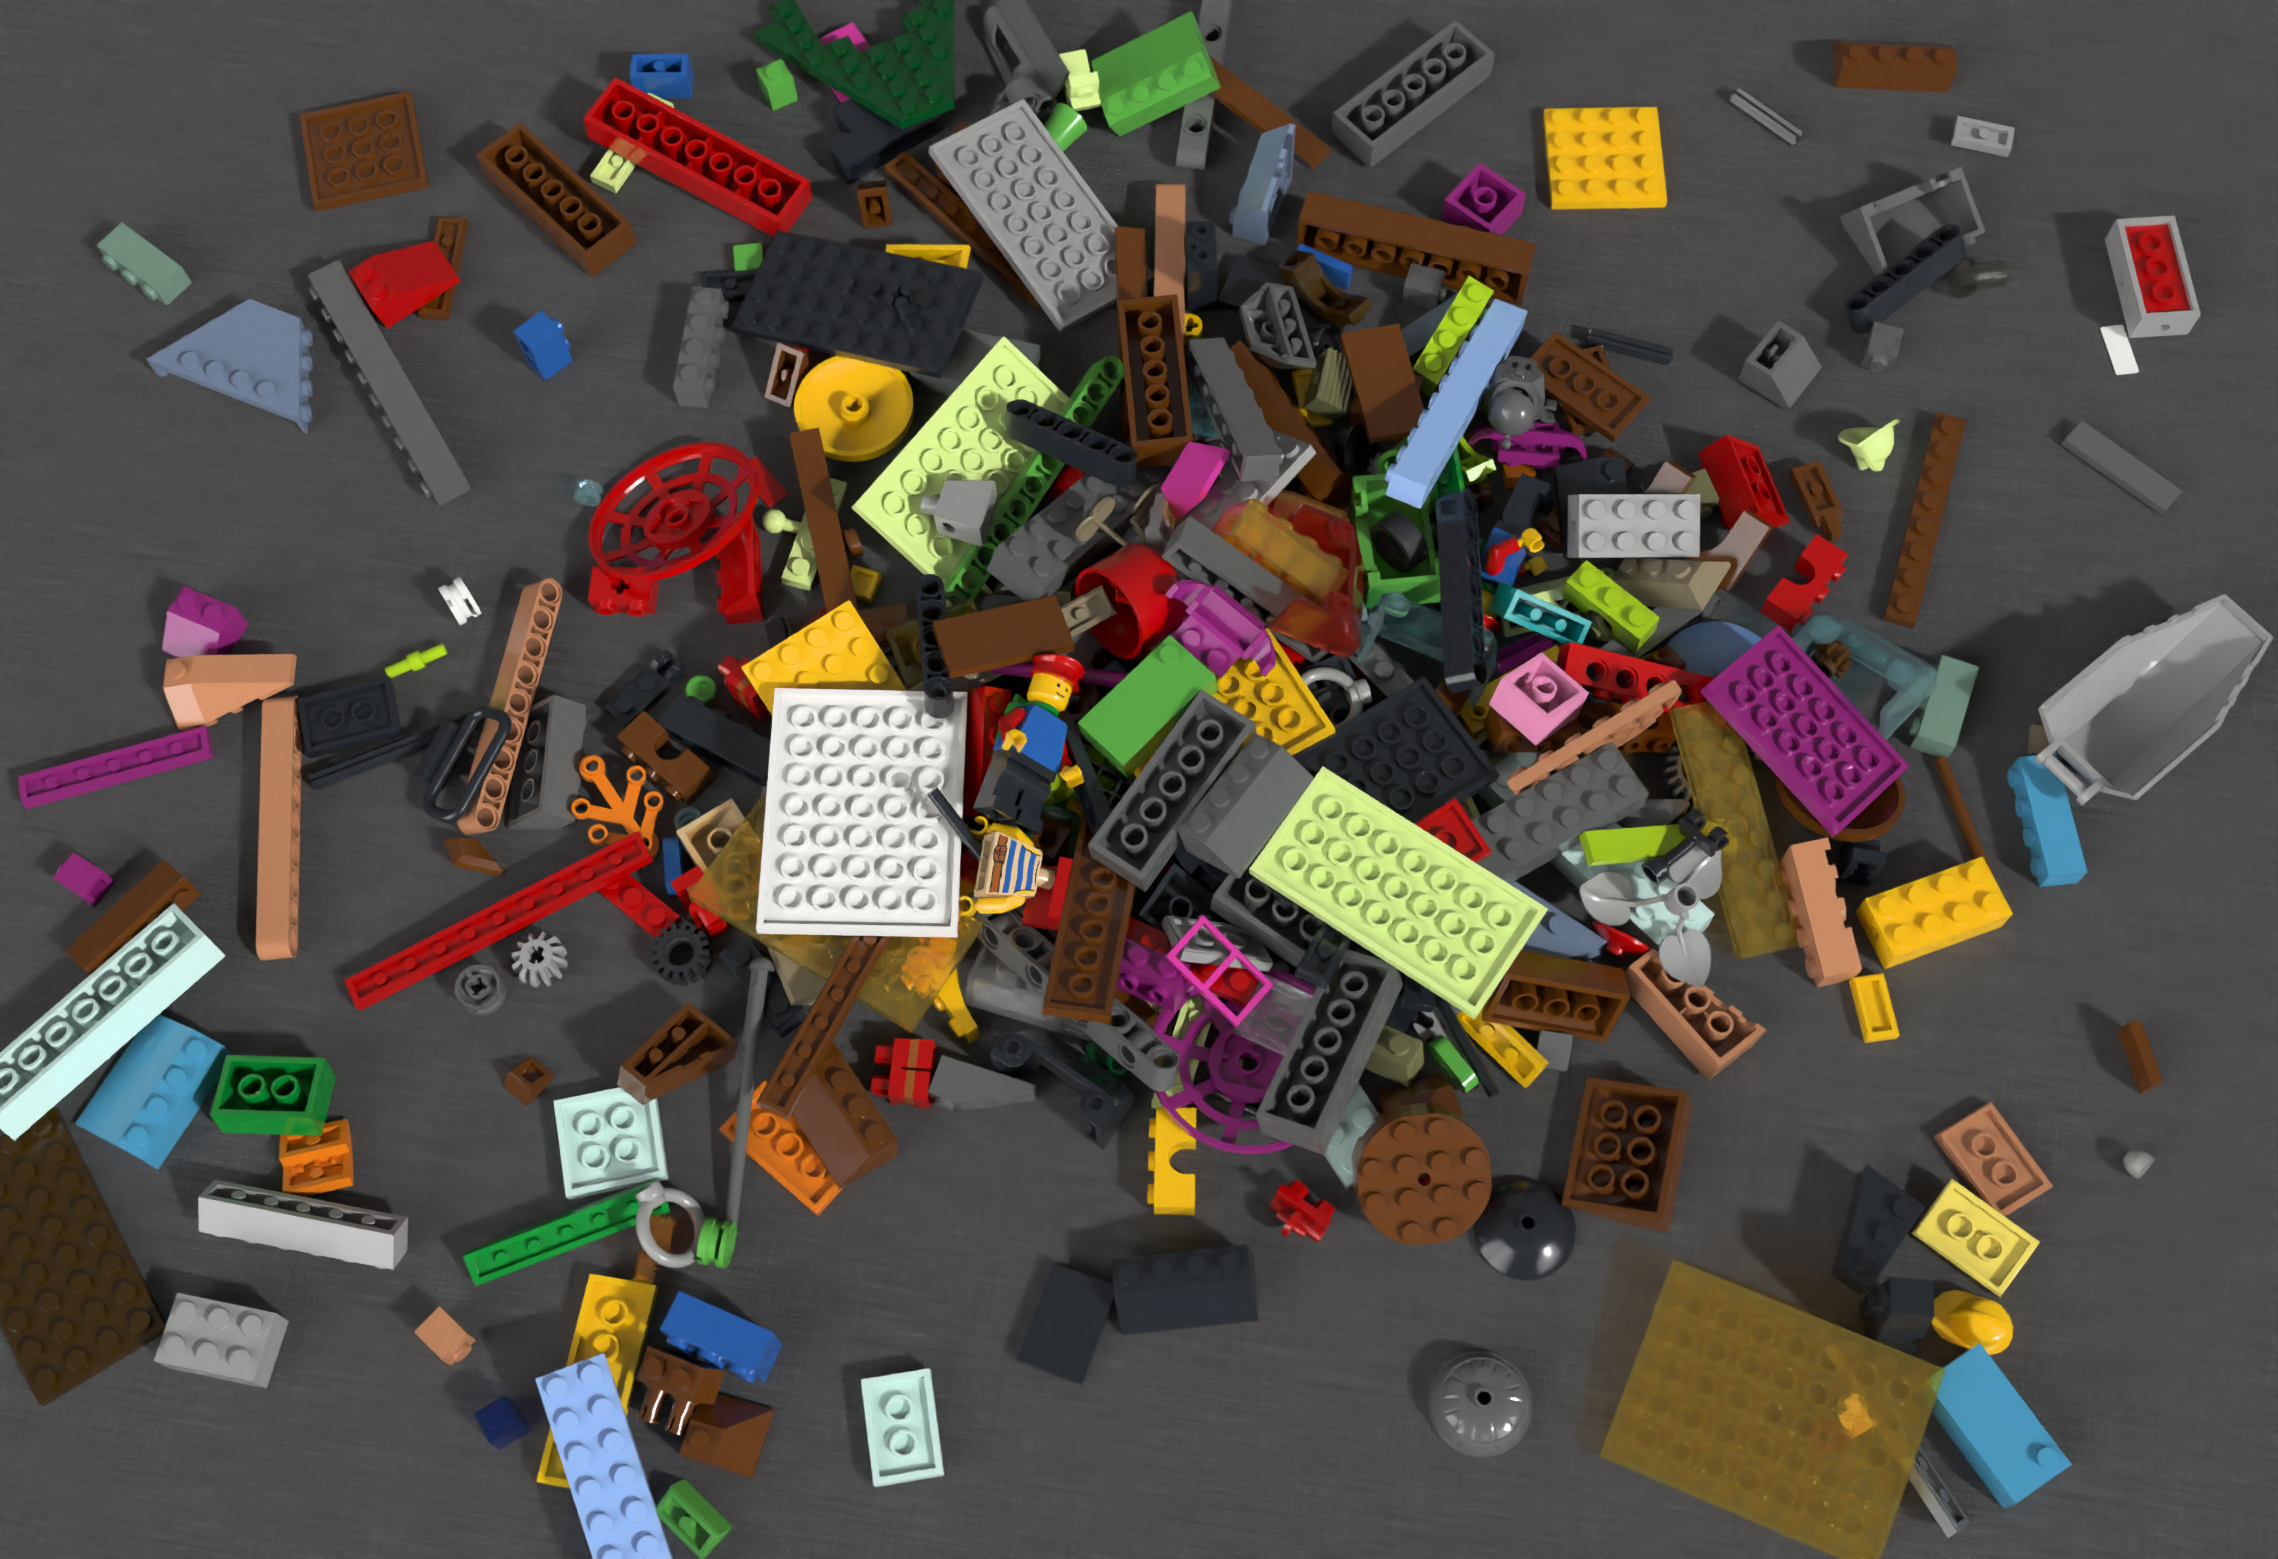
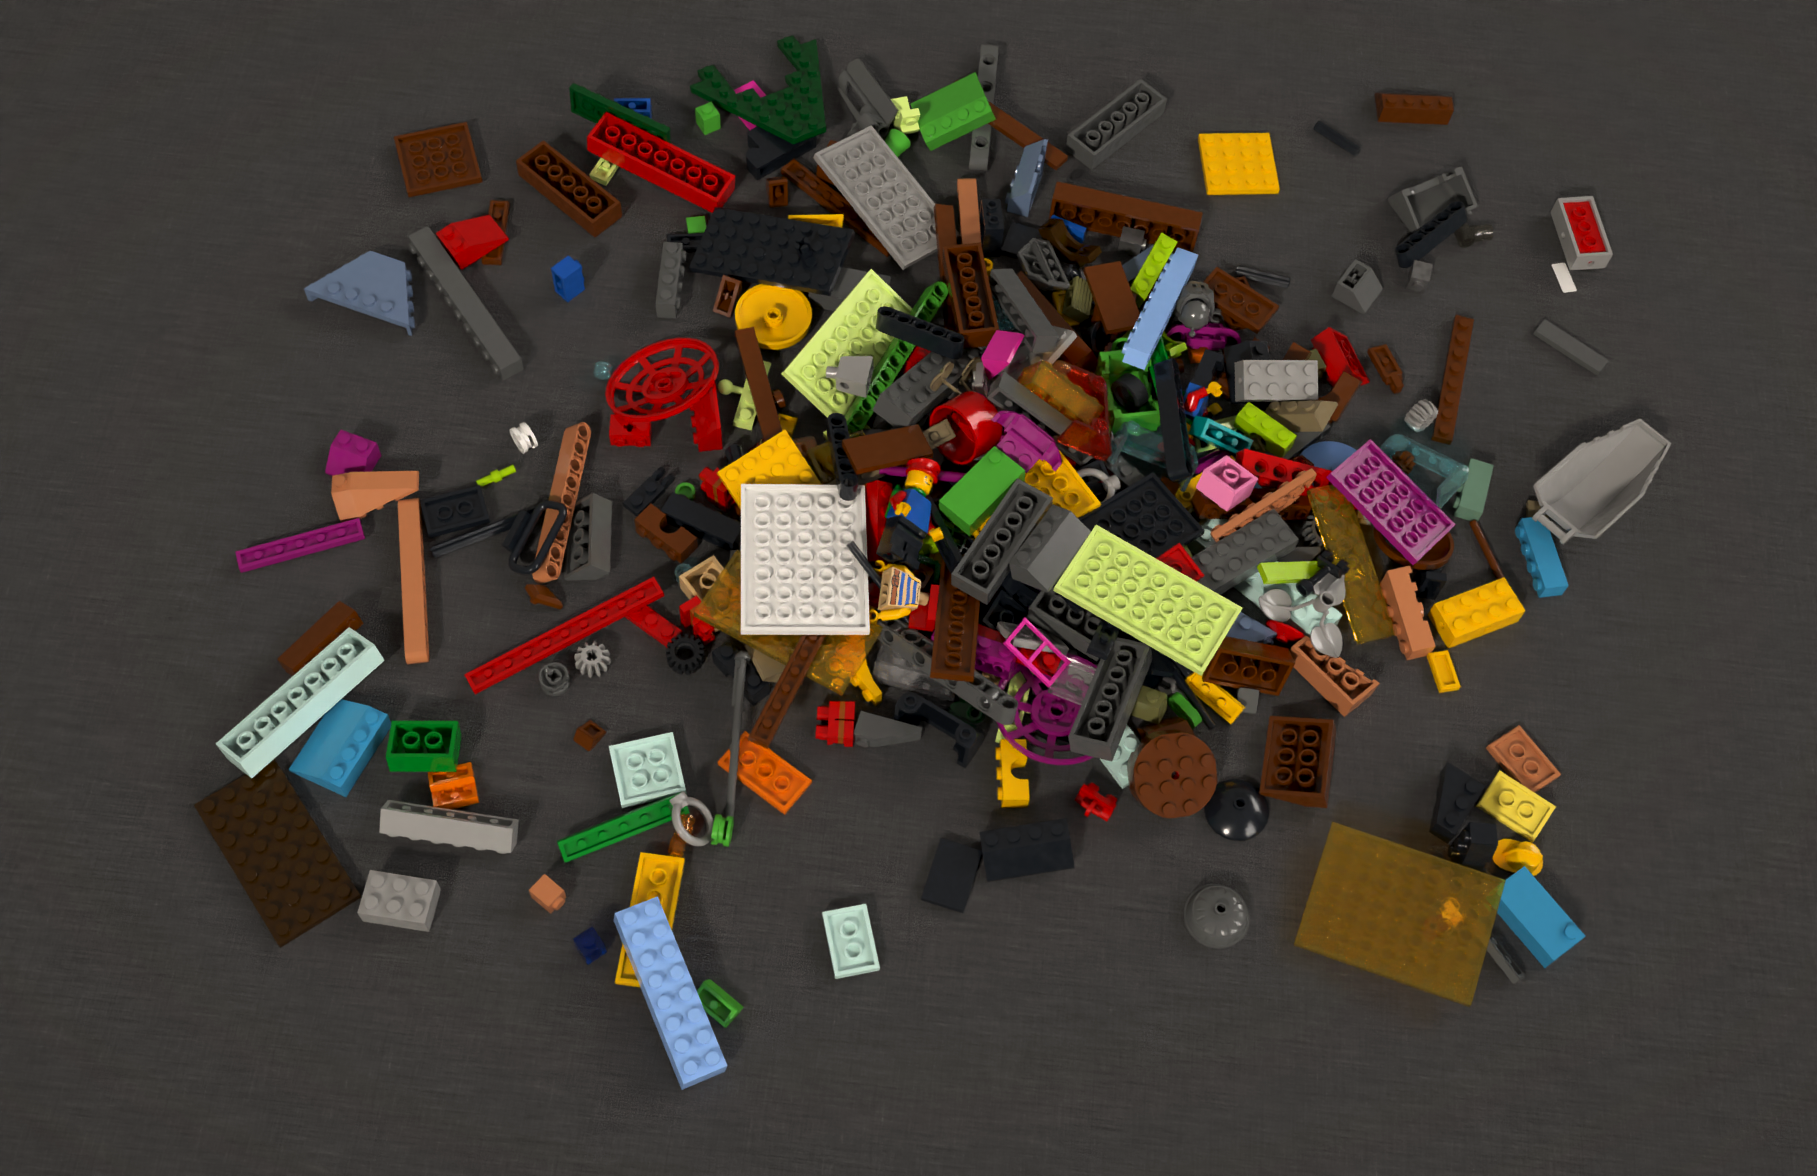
camera: 10 degrees left, 5 degrees down
magenta brick [53,852,115,908] -> none
sand green brick [97,223,192,306] -> none
orange plant [571,755,663,858] -> none
reddish brown wedge [617,1002,739,1105] -> none
reddish brown brick [636,1346,725,1436] -> none
blue brick [660,1291,783,1384] -> none
blue beam [663,836,685,895] -> none
reddish brown slope [679,1394,775,1479] -> none
red sticker [737,456,789,508] -> none
reddish brown slope [791,1041,899,1189] -> none
magenta brick [1441,163,1526,235] -> none
red arch [1760,534,1848,633] -> none
yellowish green helmet [1838,419,1900,471] -> none
light grey plate [1951,116,2015,157] -> none
reddish brown tile [2117,1020,2163,1094] -> none
light grey hinge [2123,1149,2155,1179] -> none
none -> dark green plate [569,83,671,143]
none -> light grey gear [1404,399,1438,432]

